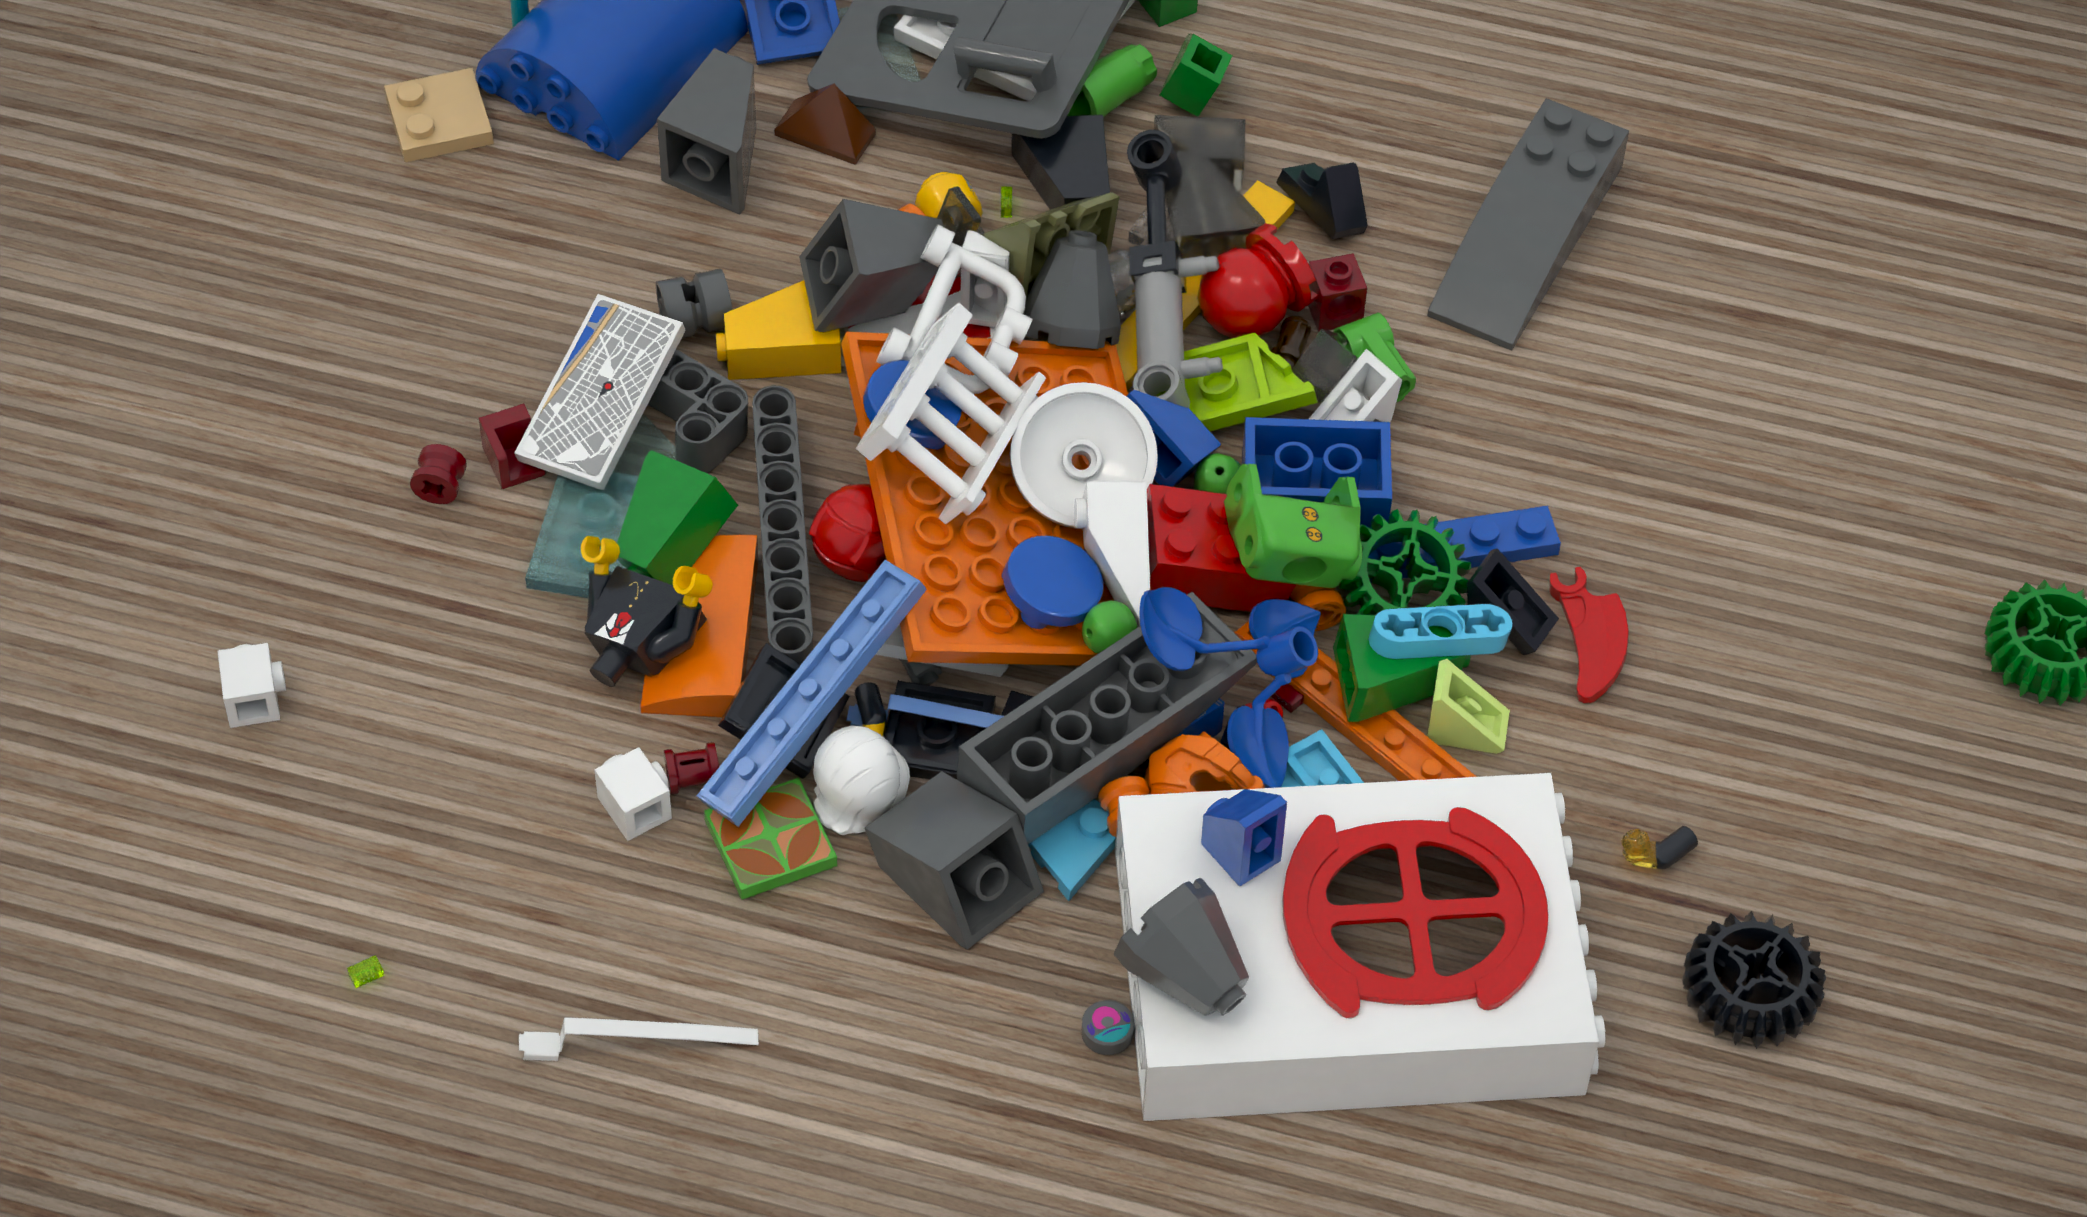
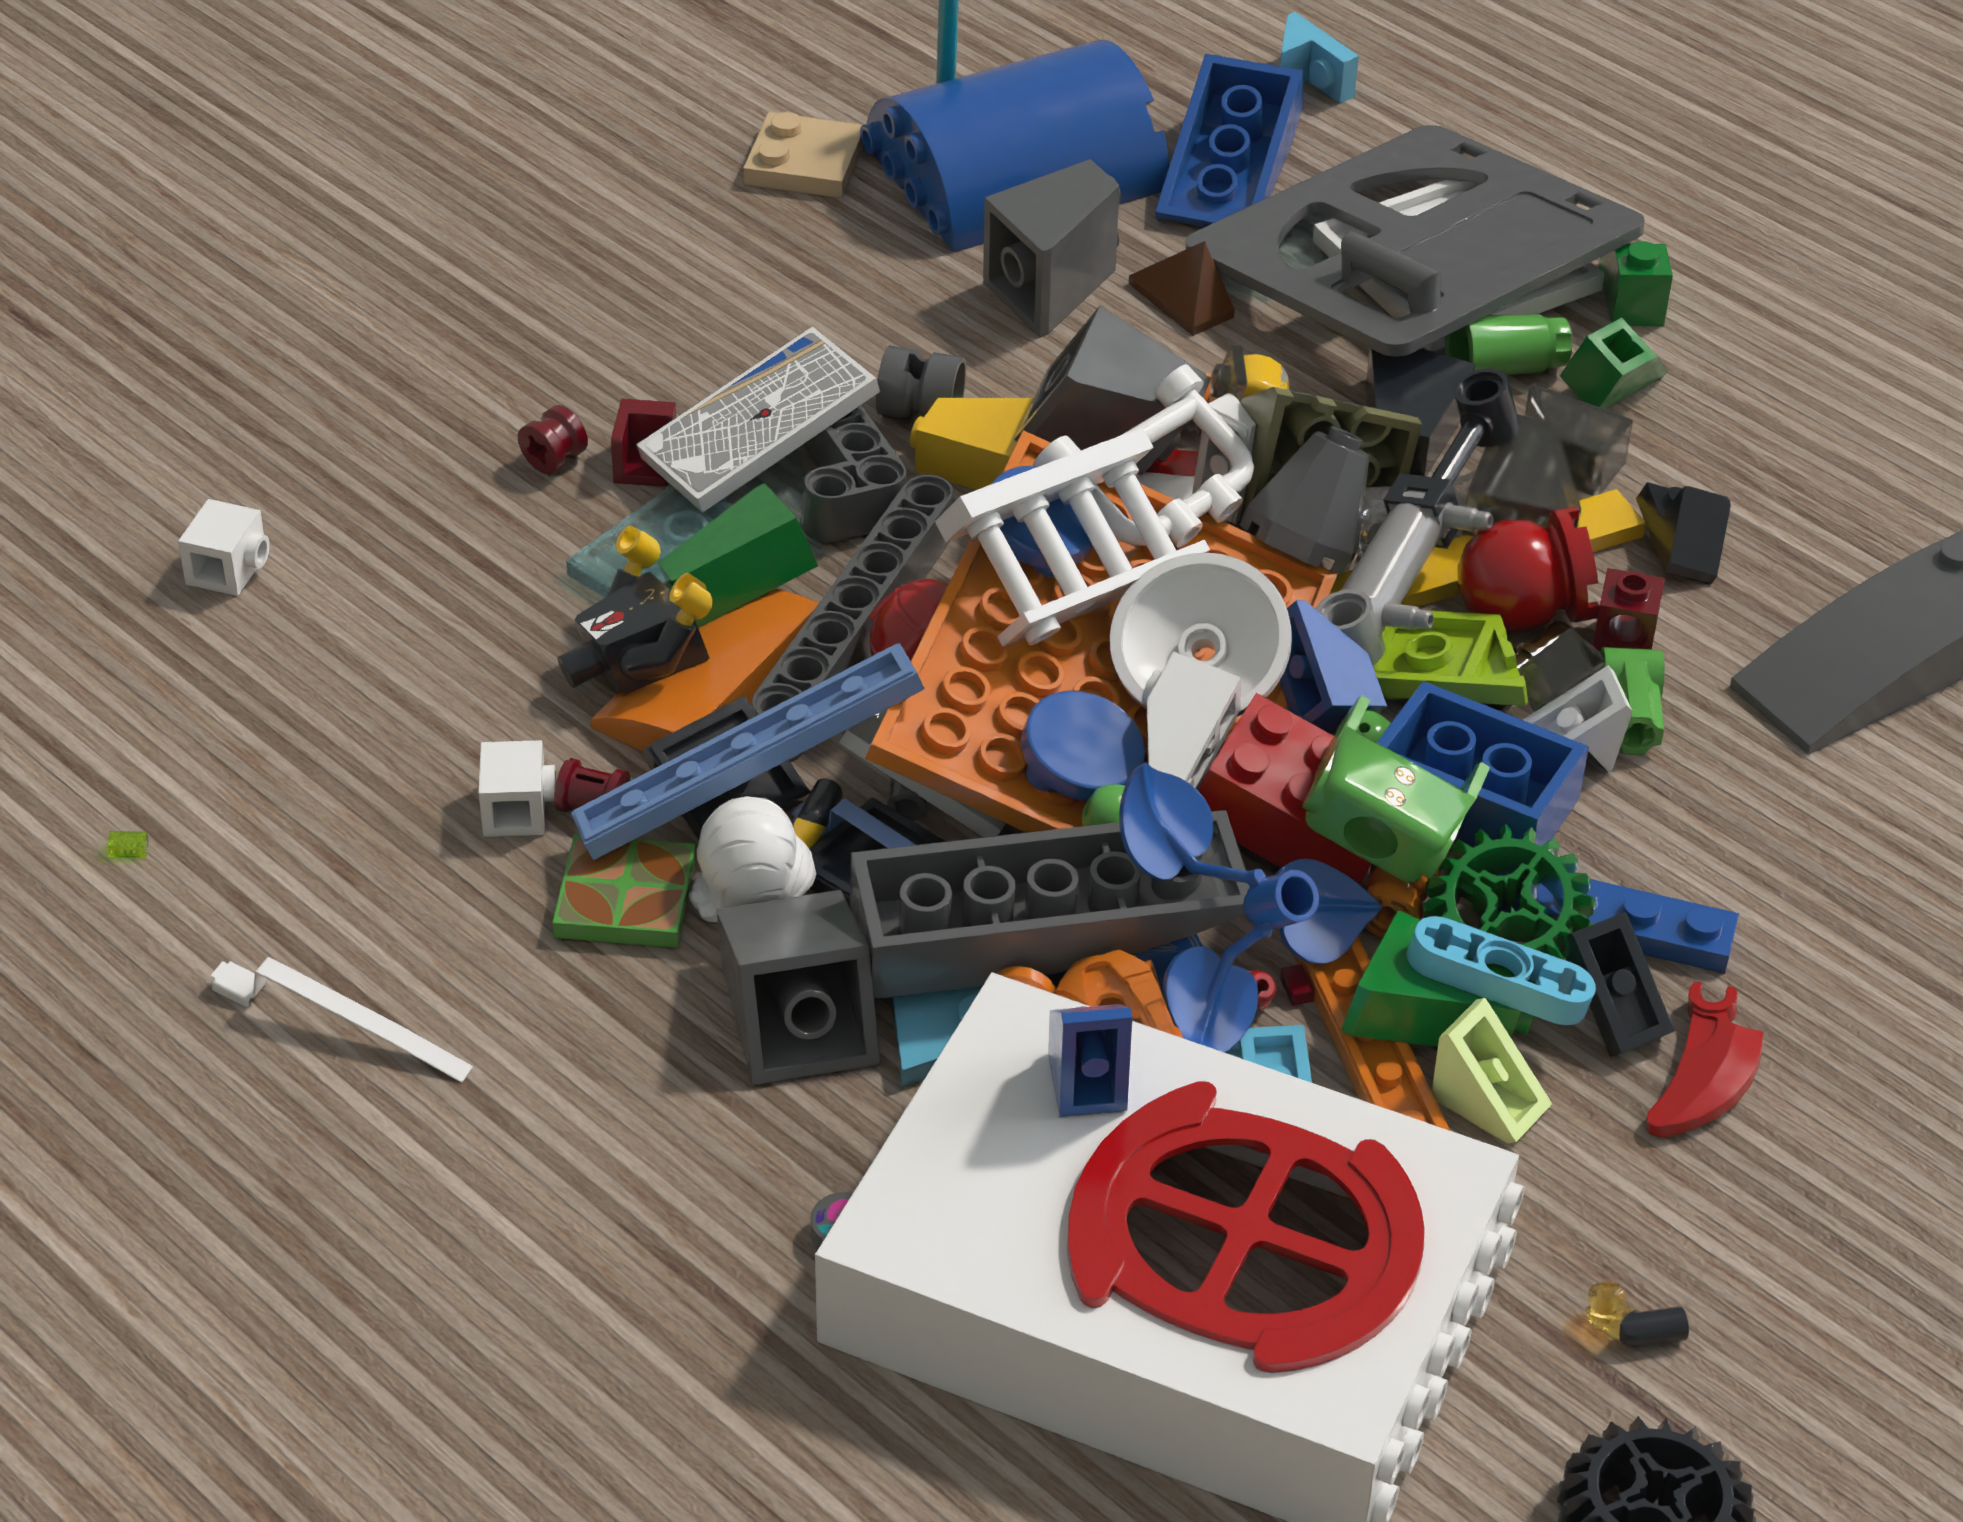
camera: 30 degrees right, 10 degrees down
dark grey cone [1114,878,1249,1016] -> none

